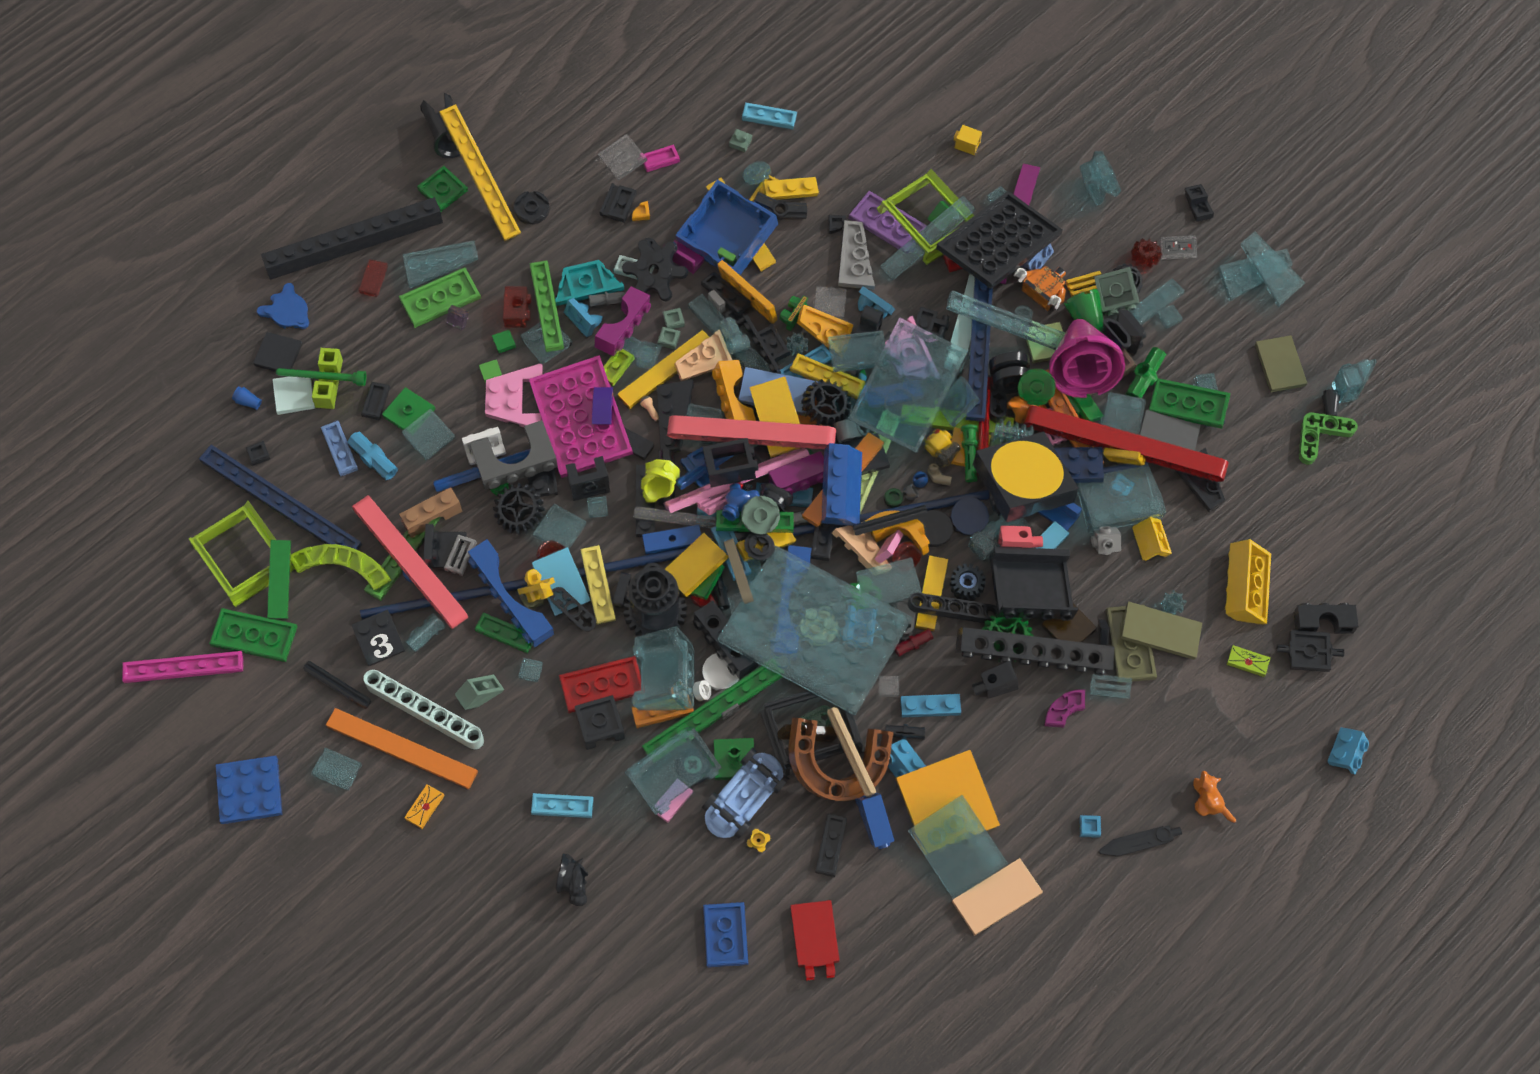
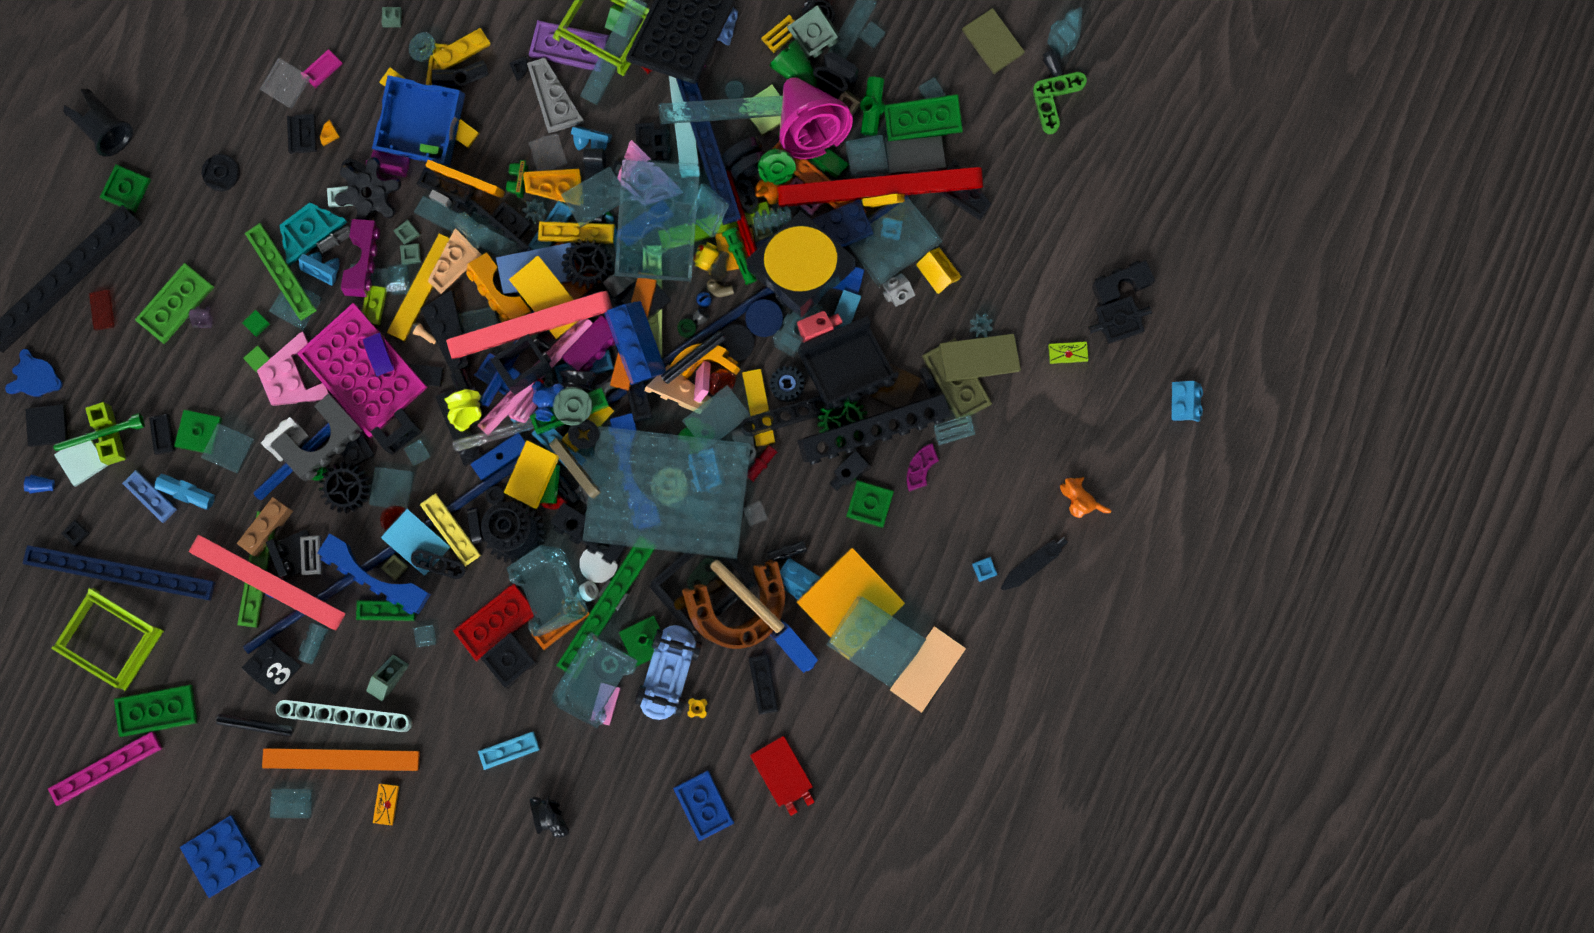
camera: 15 degrees left, 15 degrees up
green tile [267,540,291,619] -> none
lime tile [290,544,392,591] -> none
clear light blue wing [403,241,478,289] -> none
yellow tile [439,104,521,241] -> none
clear red brick [503,286,532,328] -> none
yellow hips [517,569,555,603] -> none
dark azure plate [900,694,961,717] -> none
orange torso [1013,267,1066,311] -> none
yellow slope [1225,539,1271,625] -> none
none -> green tile [846,480,894,528]

